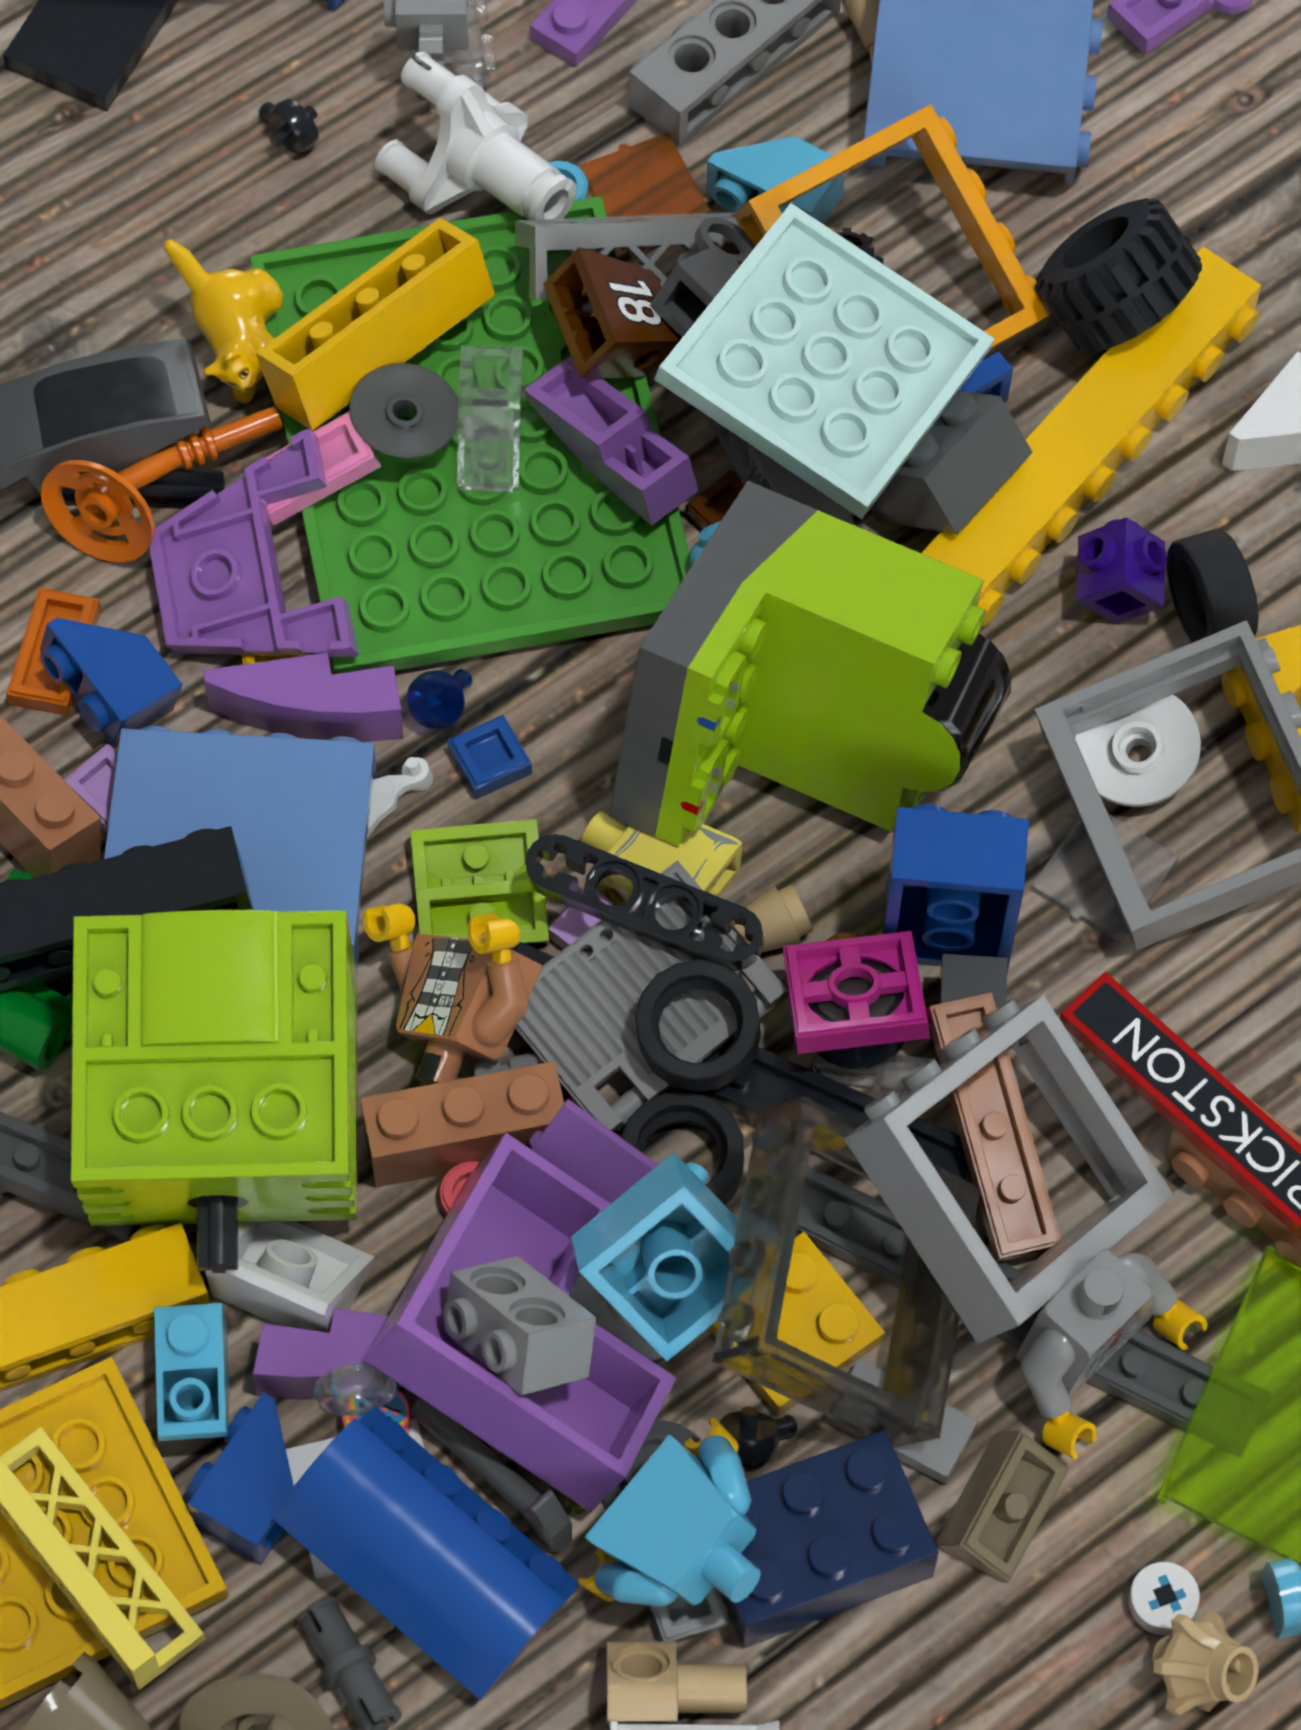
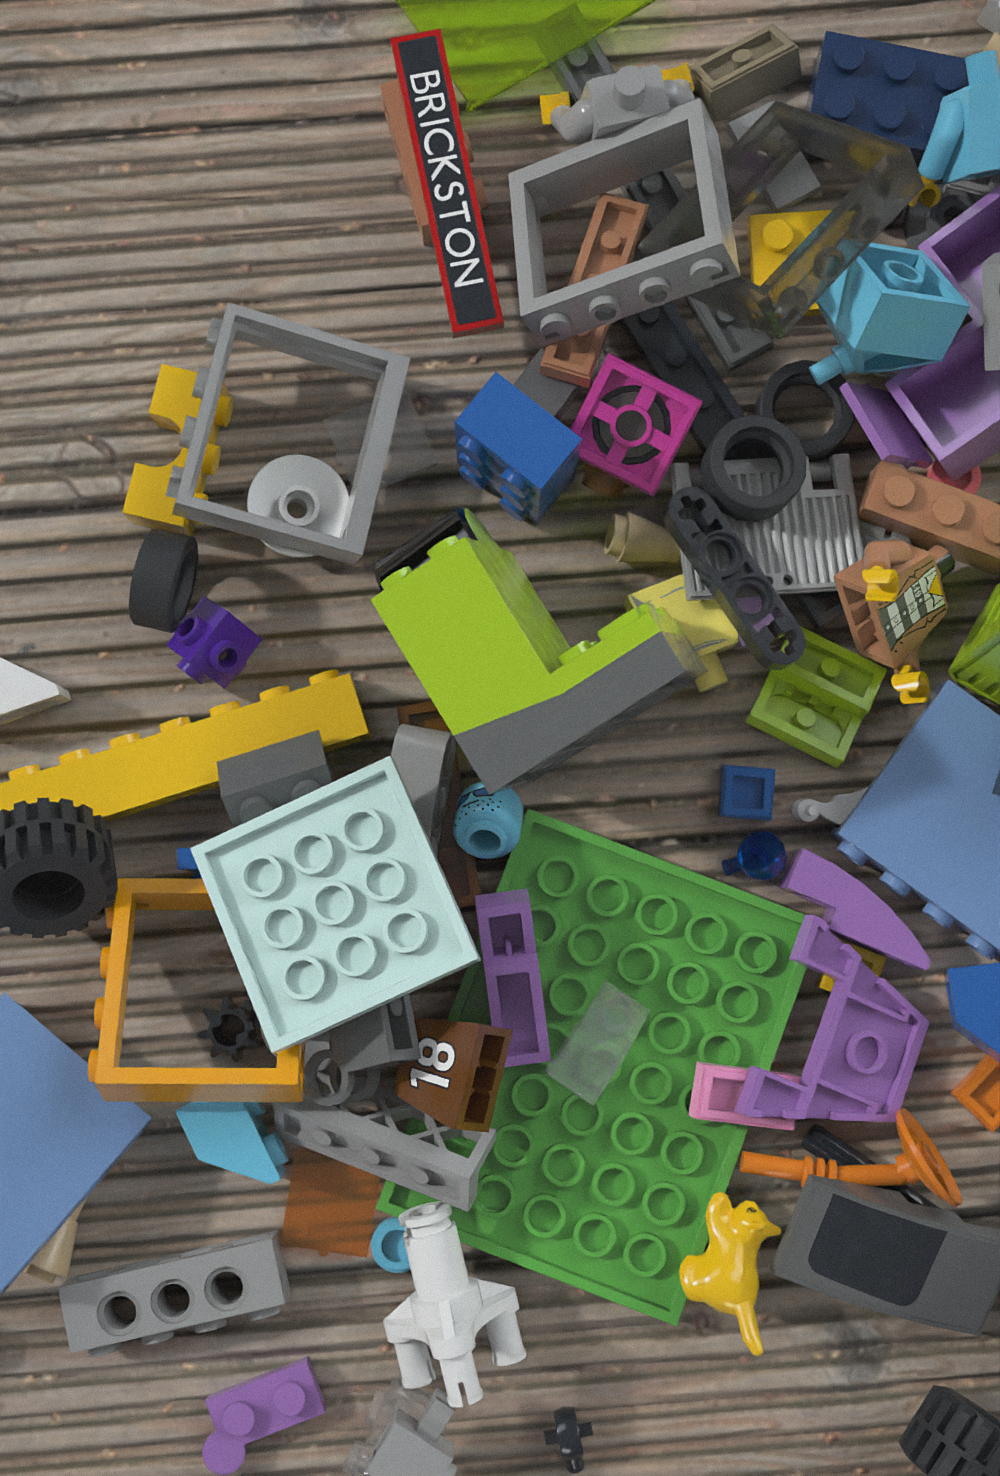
camera: 150 degrees left, 20 degrees up
yellow brick [256,218,495,431] -> none
dark grey piece [350,363,460,458] -> none

